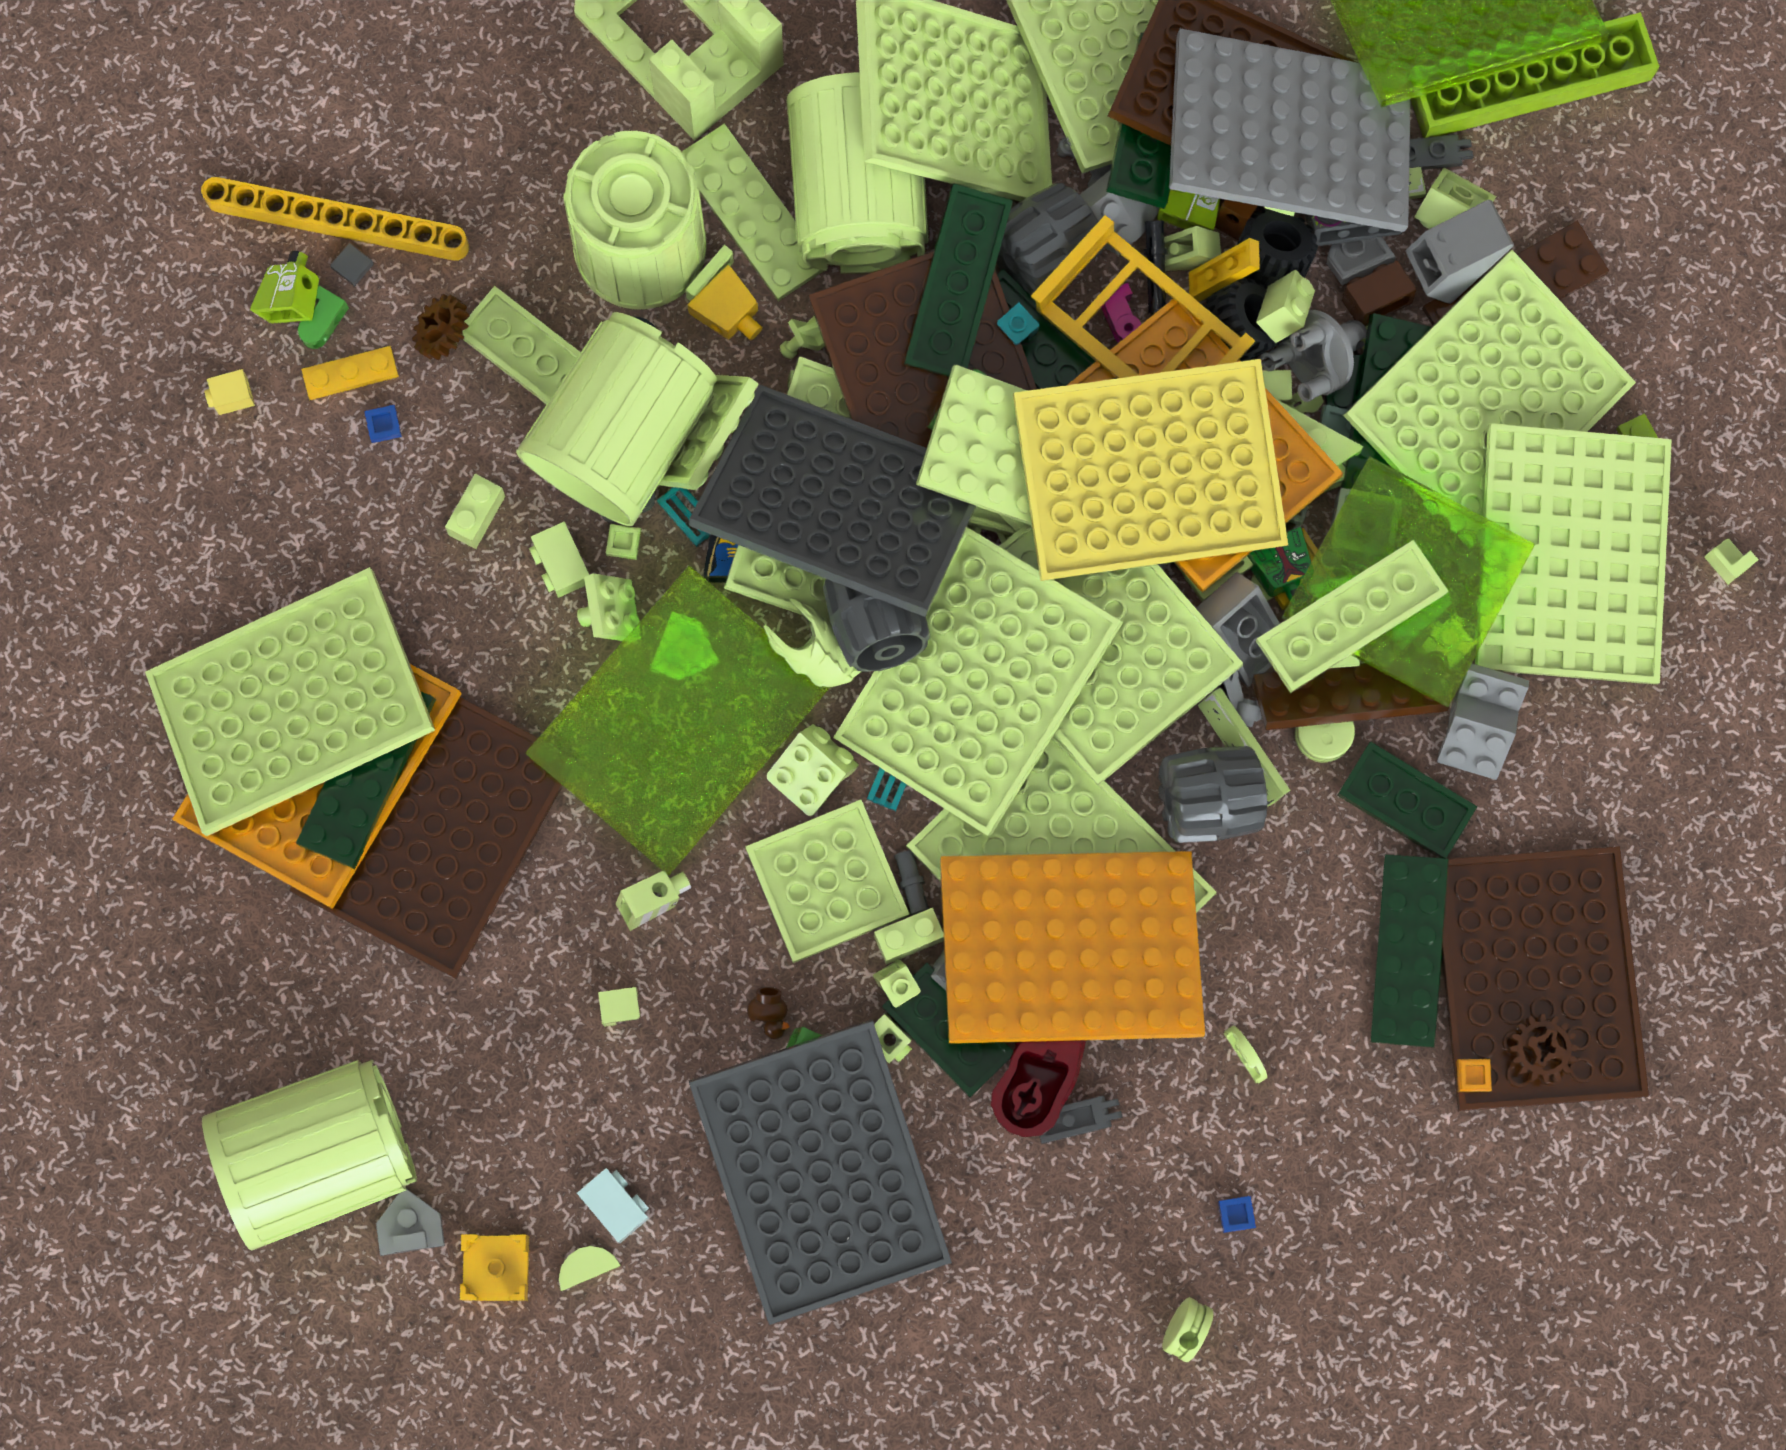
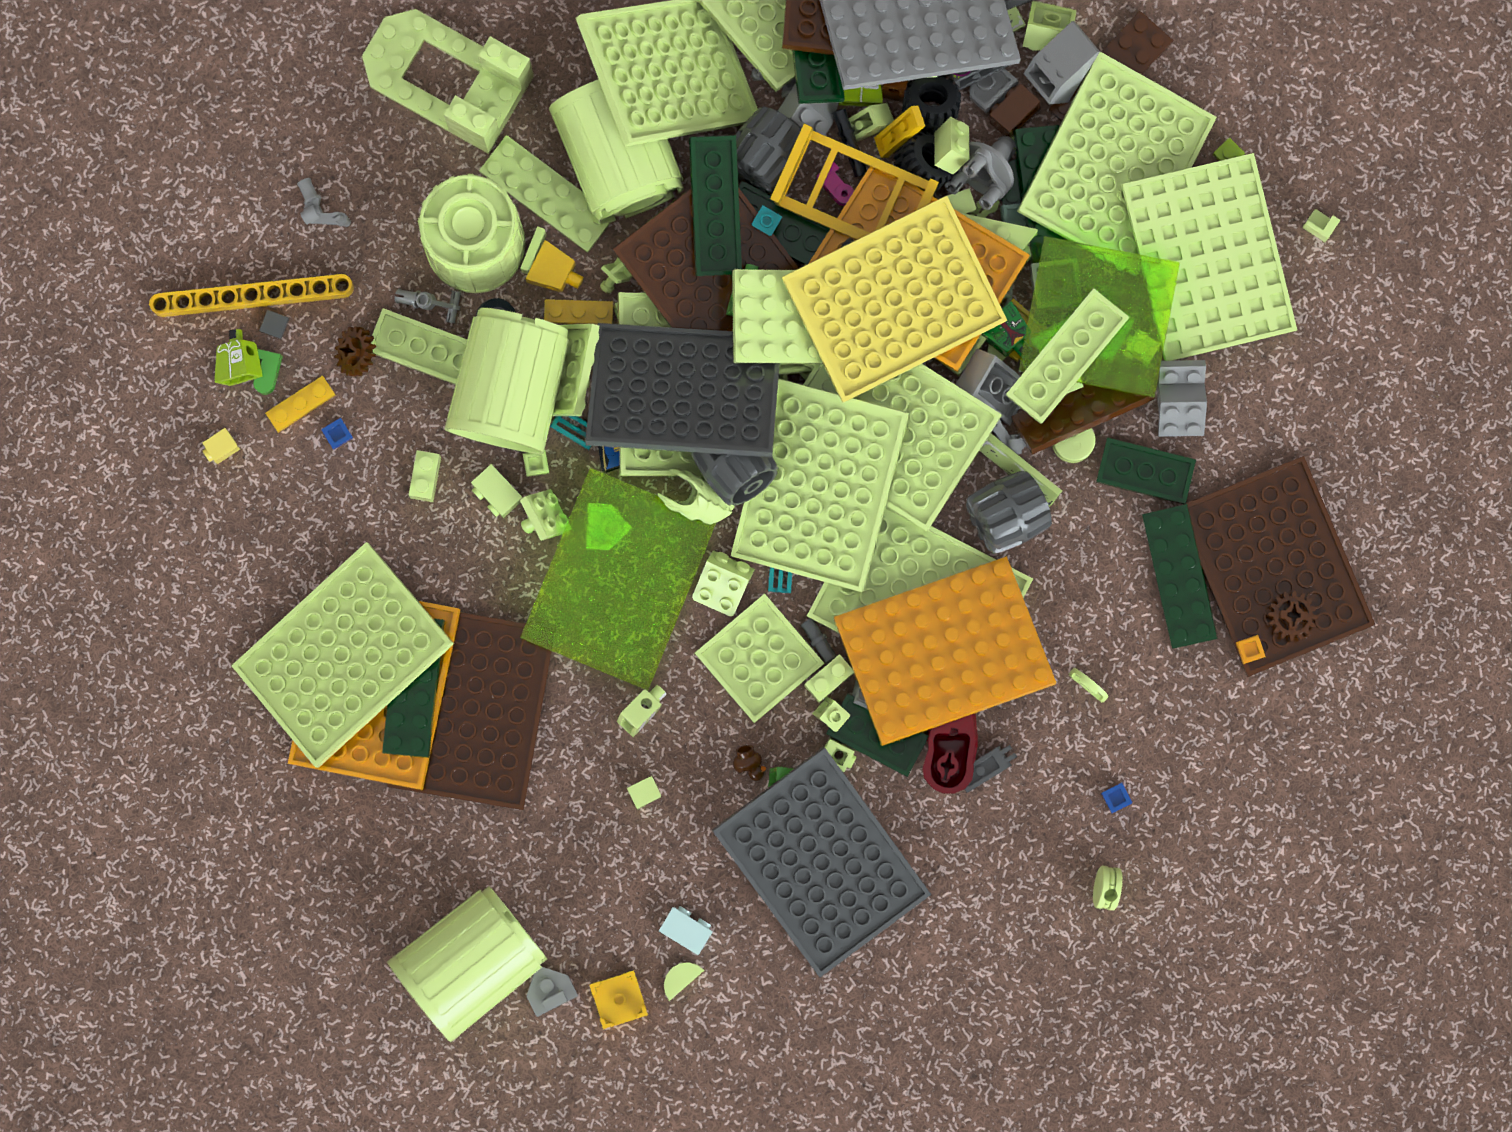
camera: 15 degrees left, 5 degrees up
none -> light grey pin [297,178,351,227]
none -> light grey pin [395,289,461,324]
none -> yellow plate [544,299,613,325]

